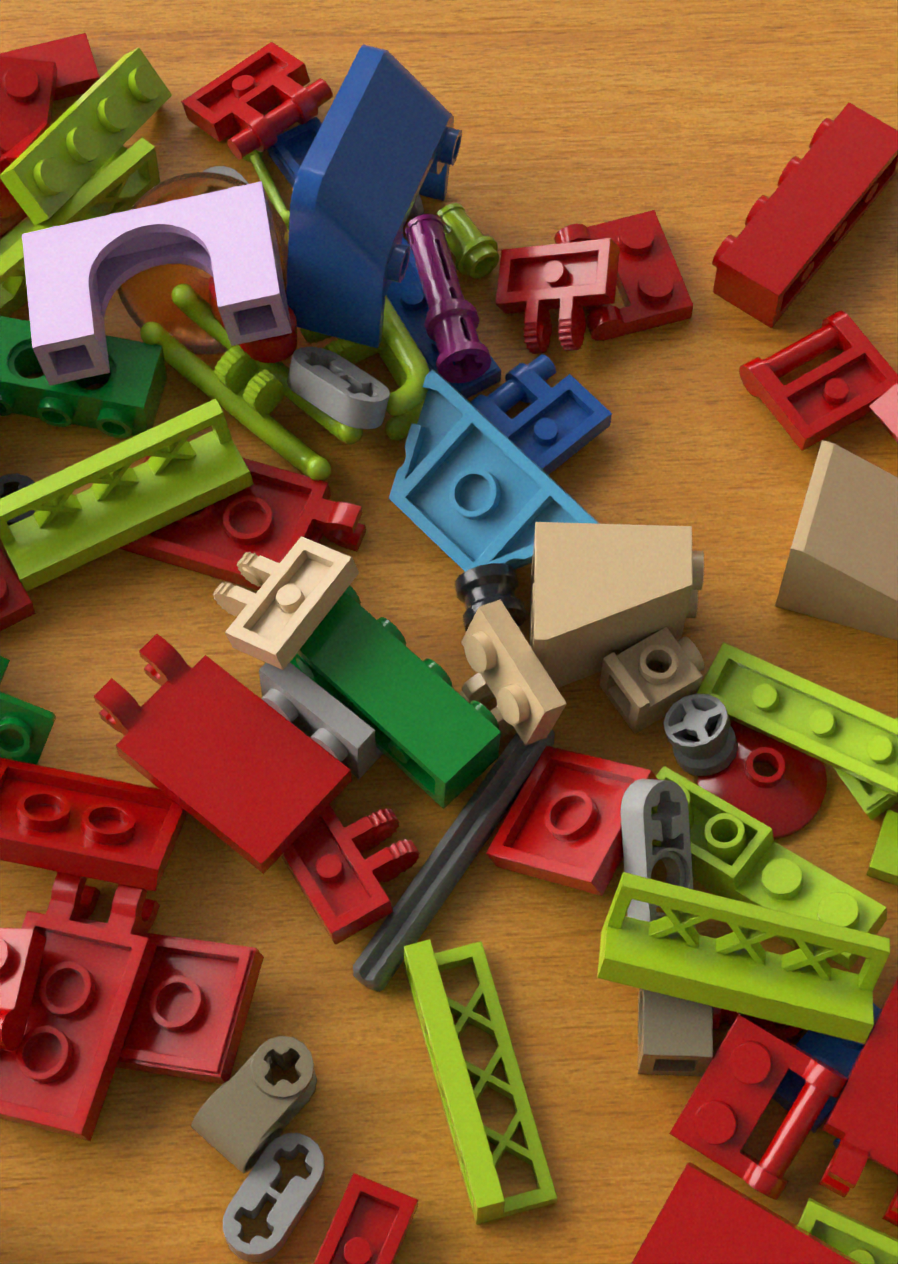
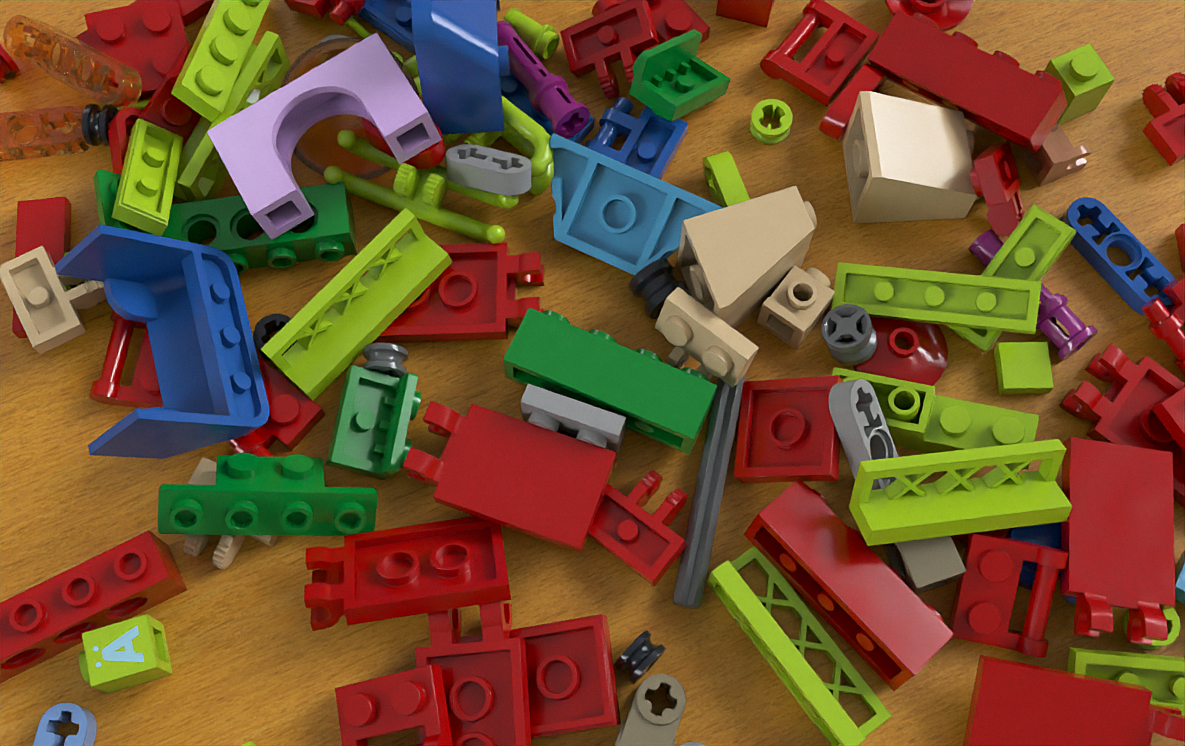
camera: 20 degrees left, 5 degrees up
tan hinge [213,536,359,670] -> none
none -> green bracket [326,365,421,480]
none -> dark grey bush [362,343,408,379]
none -> black bush [614,630,666,685]
none -> green bracket [629,29,731,122]
none -> lime beam [703,151,750,208]
none -> red brick [743,478,954,691]
none -> lime bush [750,99,793,145]
none -> red beam [819,63,887,142]

